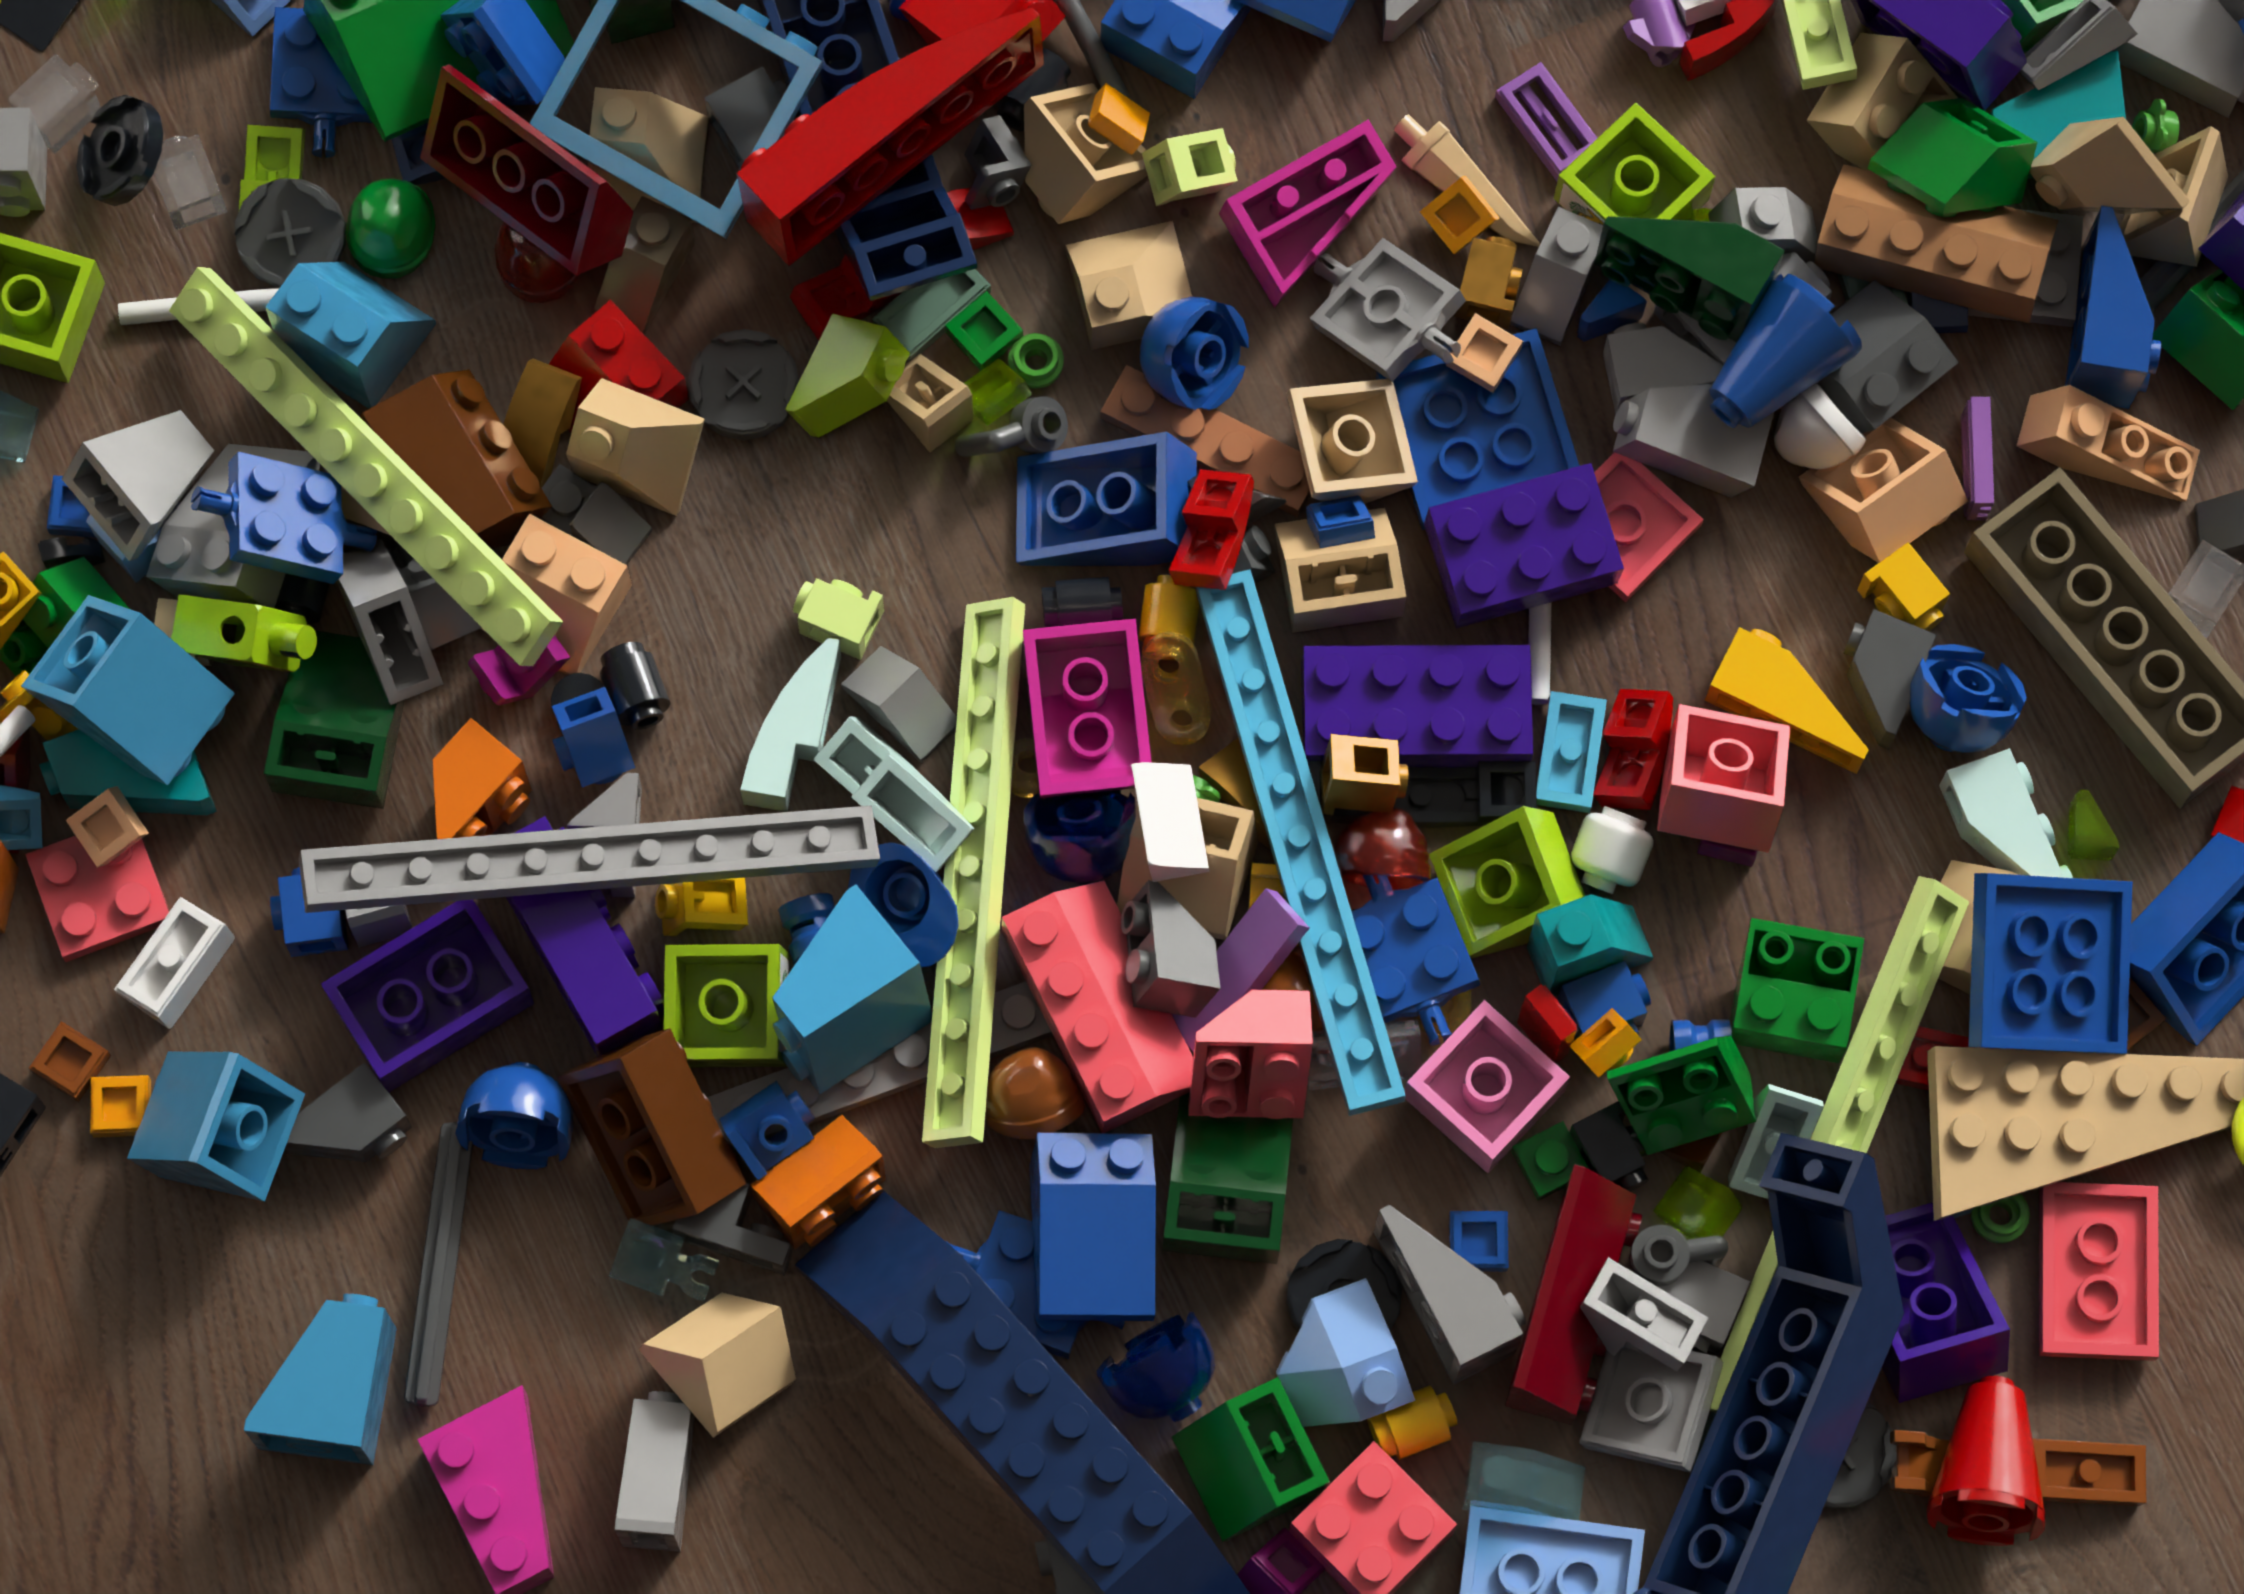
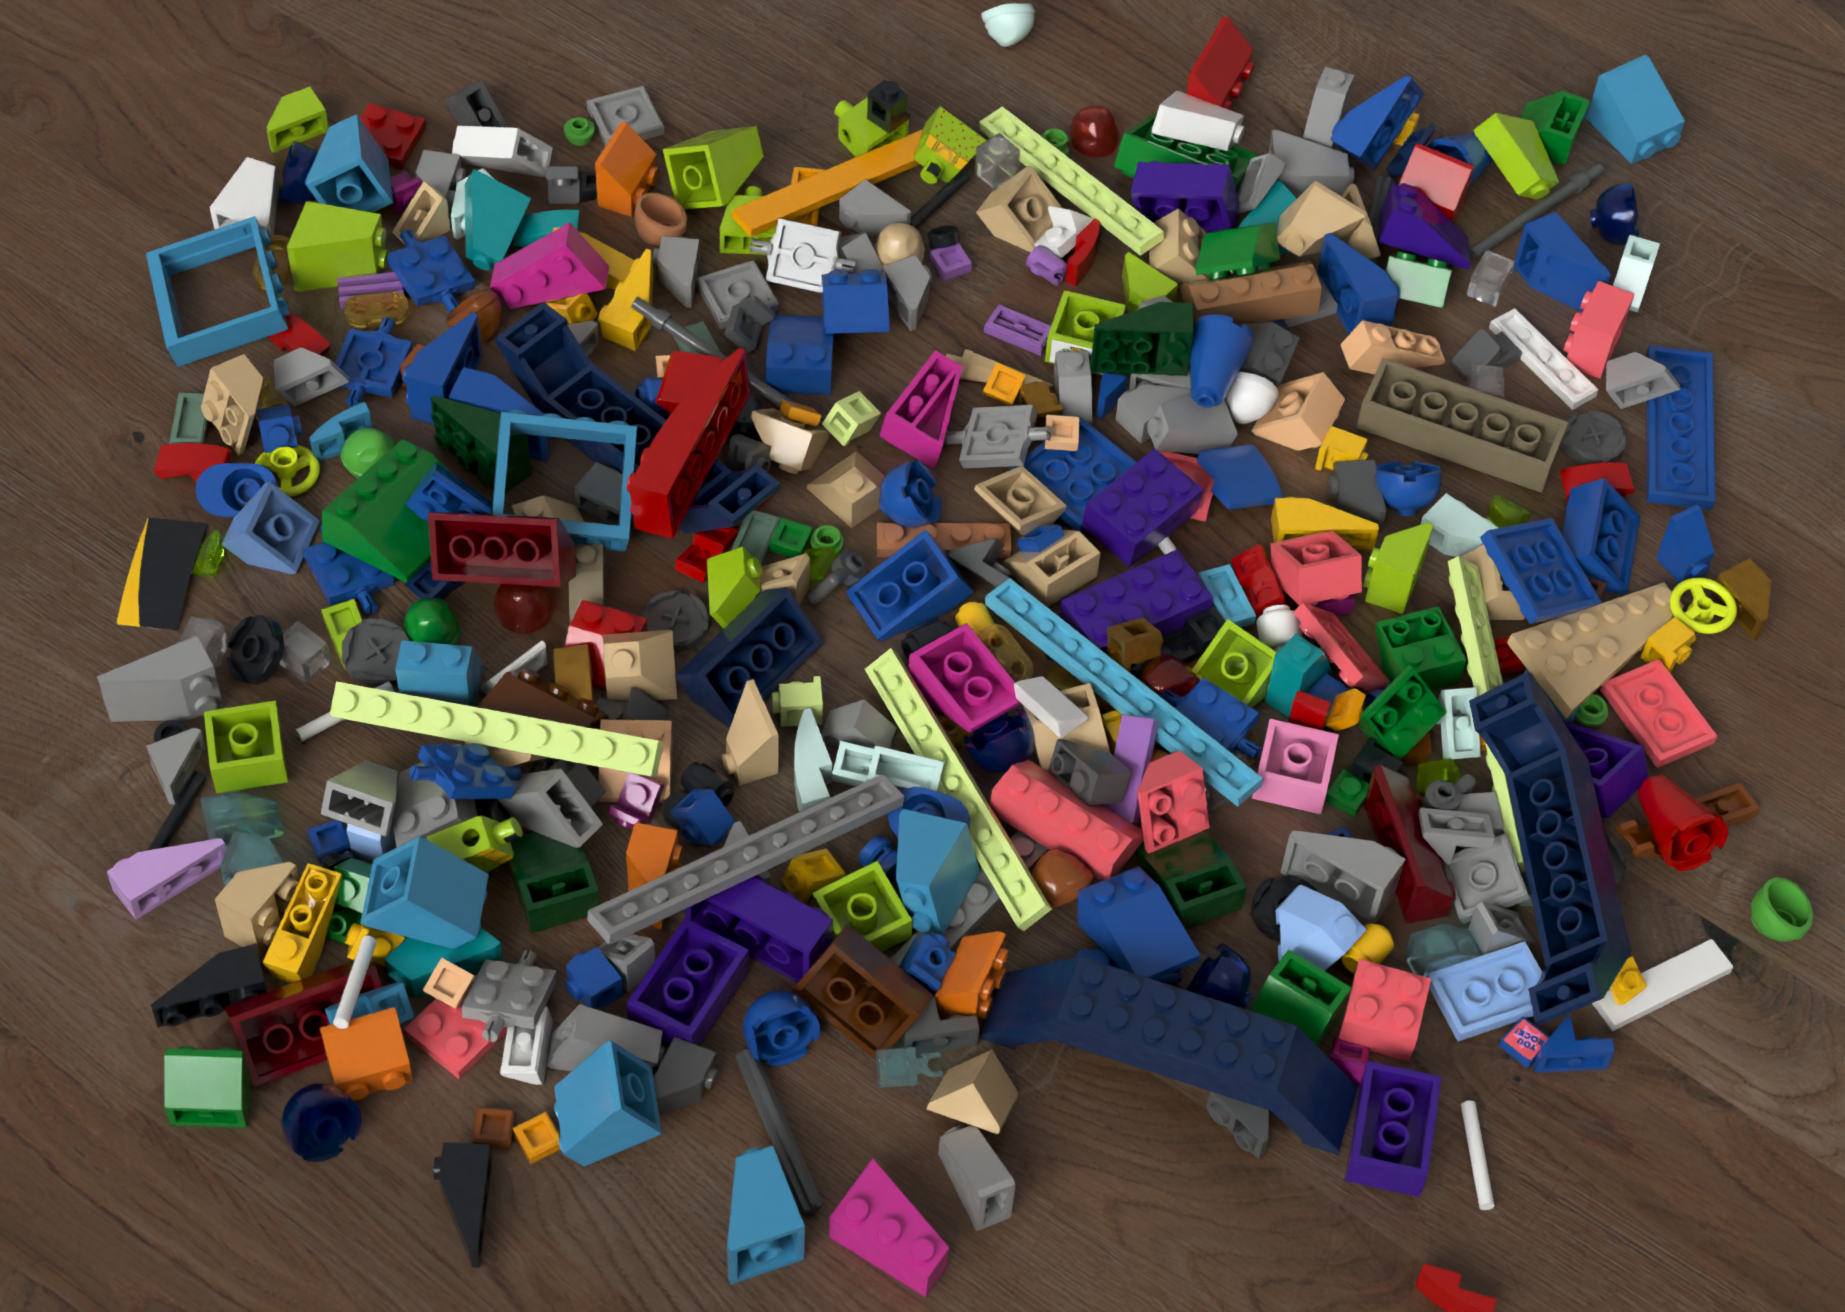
camera: 30 degrees left, 20 degrees down
red slope [1168,469,1254,590] -> none
medium lavender tile [1961,397,1994,520] -> none
none -> light grey plate [462,950,557,1042]
none -> white slope [480,641,547,695]
none -> light grey slope [546,1004,664,1071]
none -> dark blue slope [675,588,824,728]
none -> tan slope [722,679,779,786]
none -> lime slope [1122,252,1178,312]
none -> blue slope [1197,444,1283,510]
none -> coral plate [1293,603,1391,692]
none -> lime slope [1363,523,1434,614]
none -> light grey slope [1467,901,1534,956]
none -> yellow brick [1640,617,1696,674]

